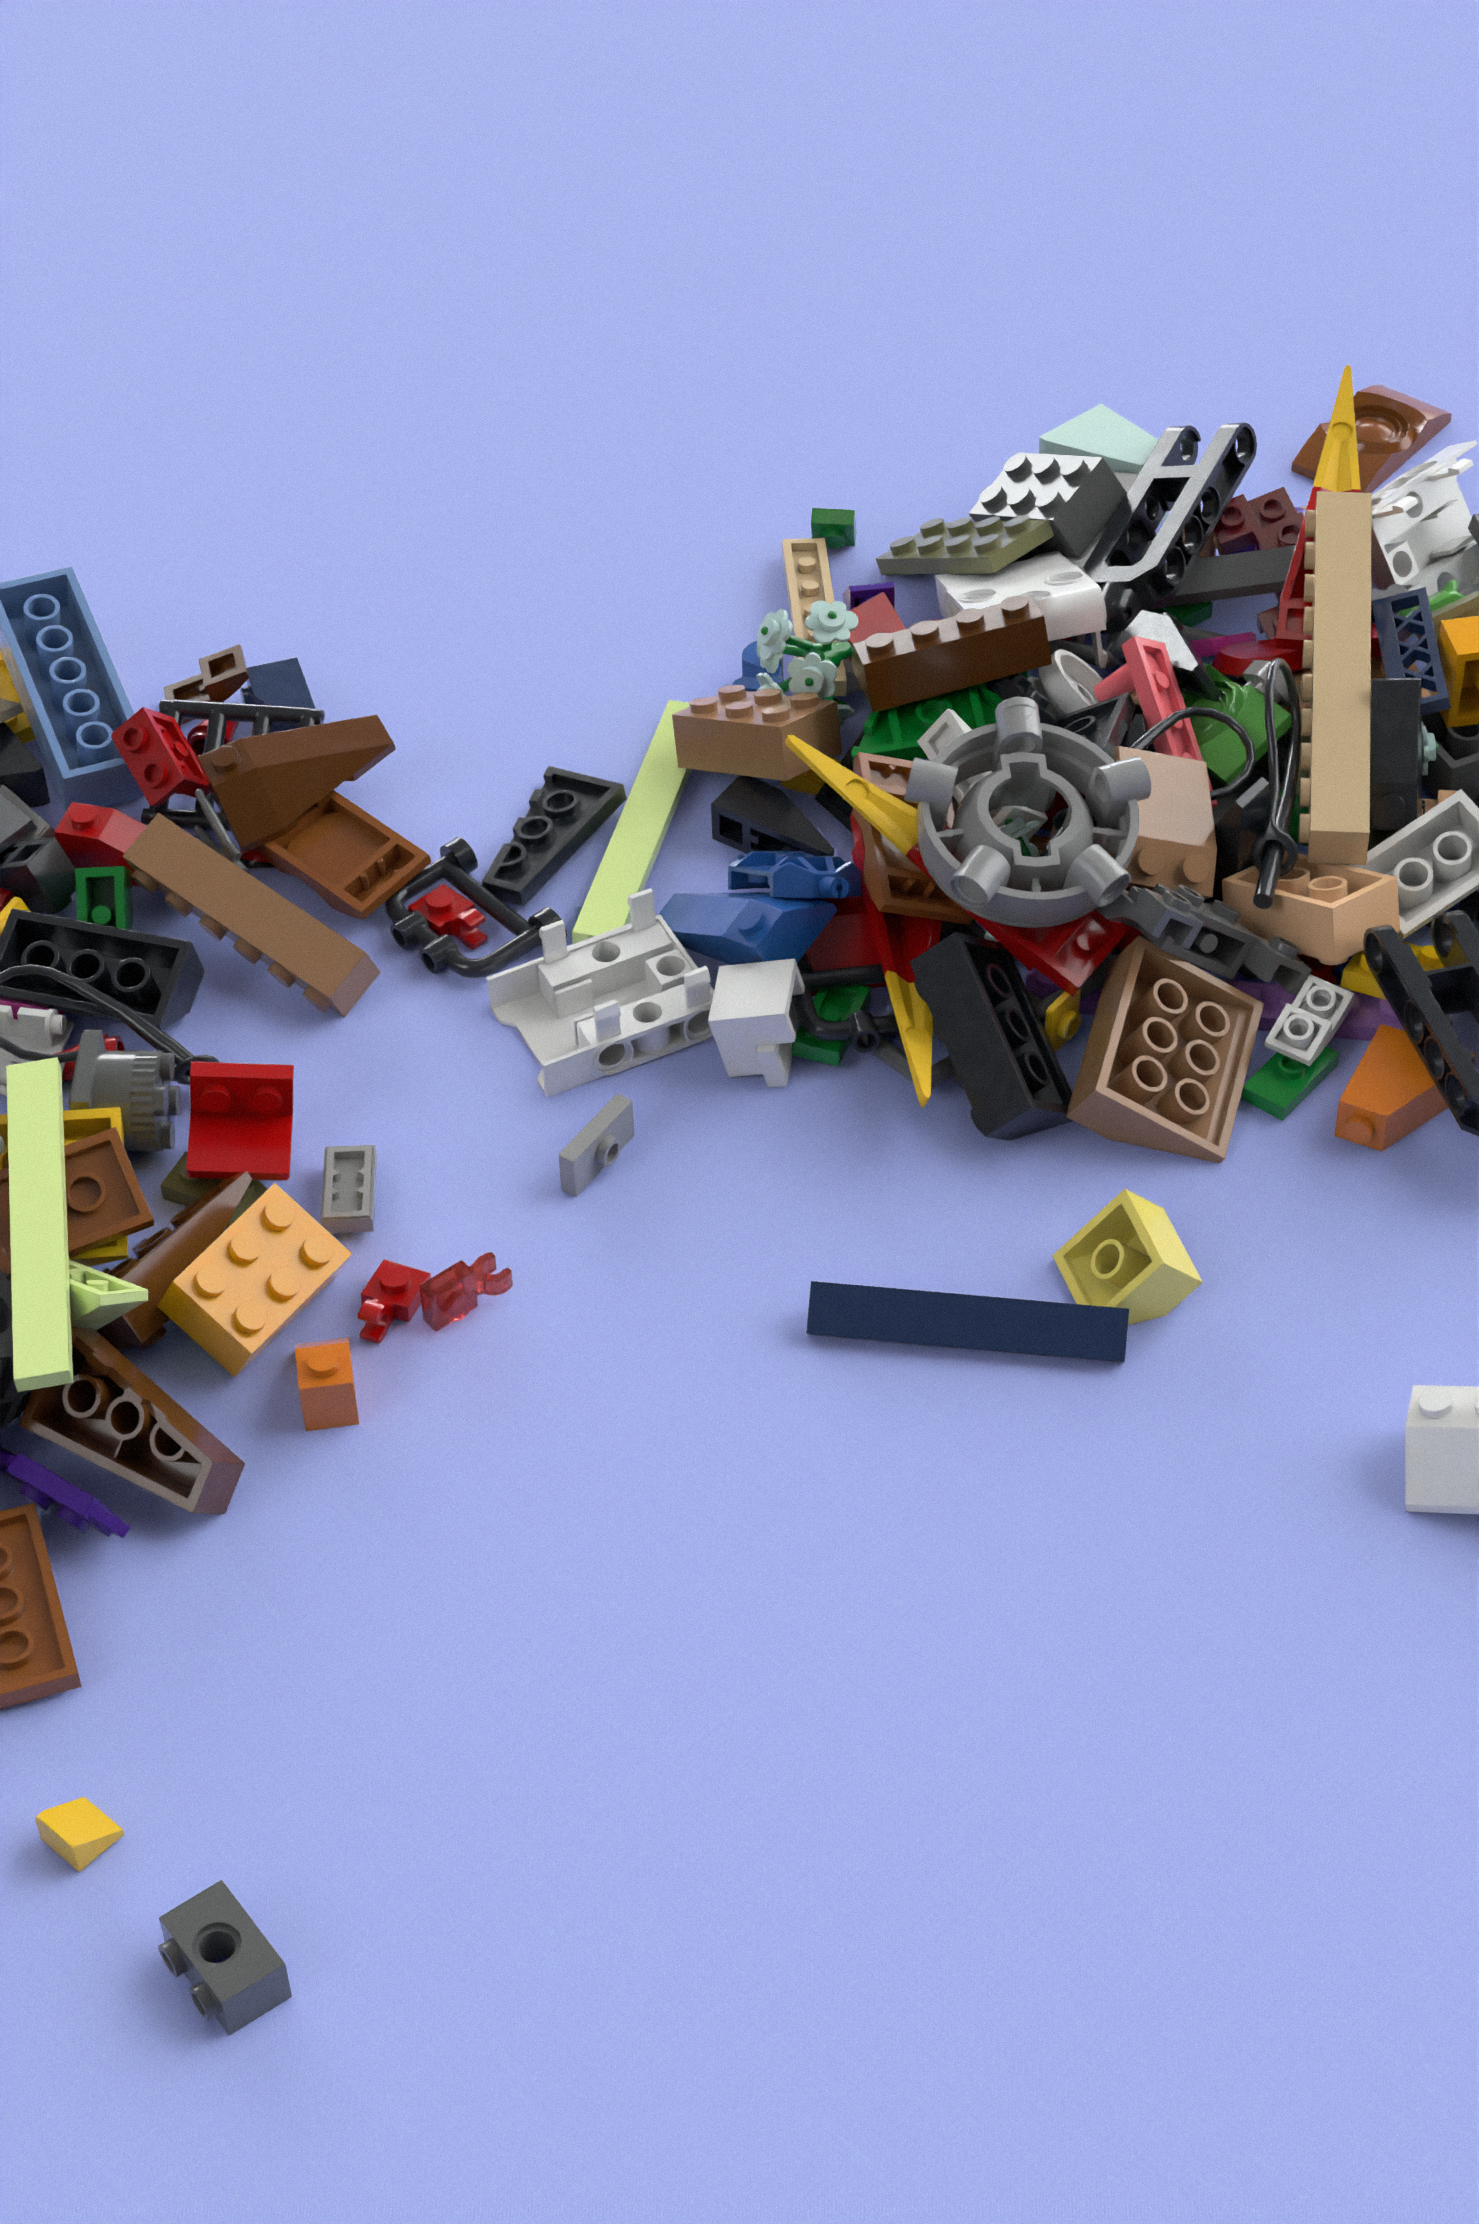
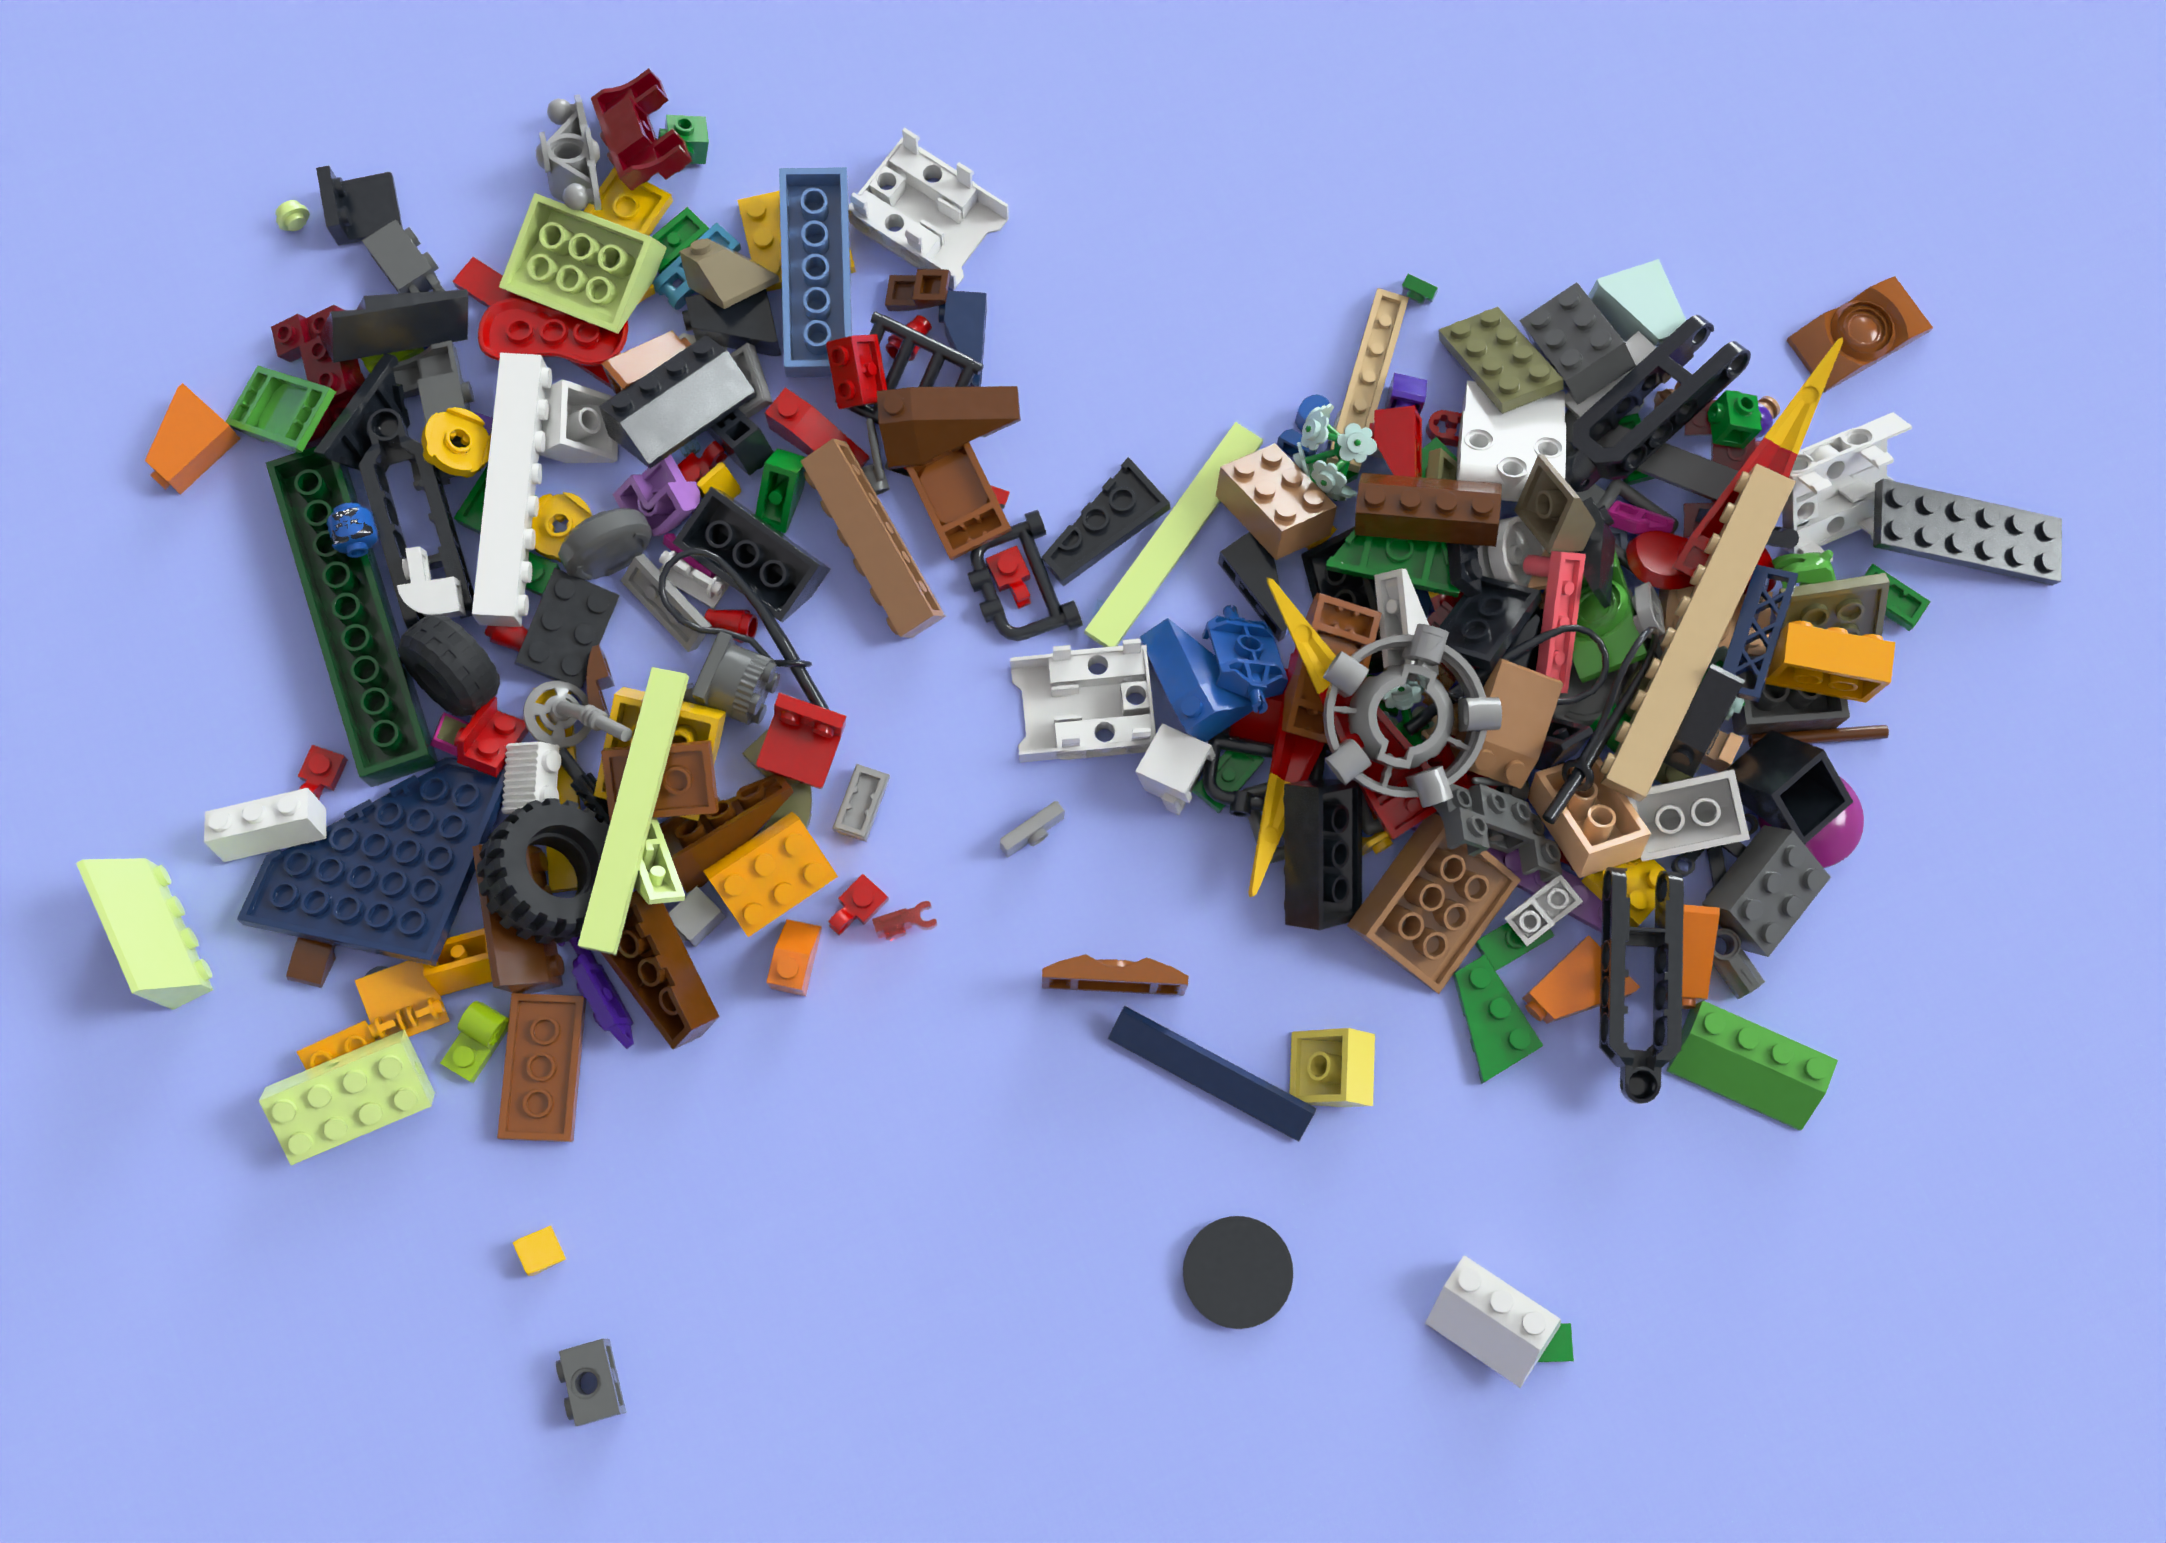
camera: 15 degrees right, 30 degrees up
none -> light grey brick [669,886,726,947]
none -> white piece [849,127,1009,290]
none -> dark orange slope [1042,954,1189,996]
none -> black tile [1182,1216,1293,1329]
none -> green wing [1453,955,1544,1084]
none -> dark tan slope [1514,454,1596,554]
none -> green brick [1708,390,1762,449]

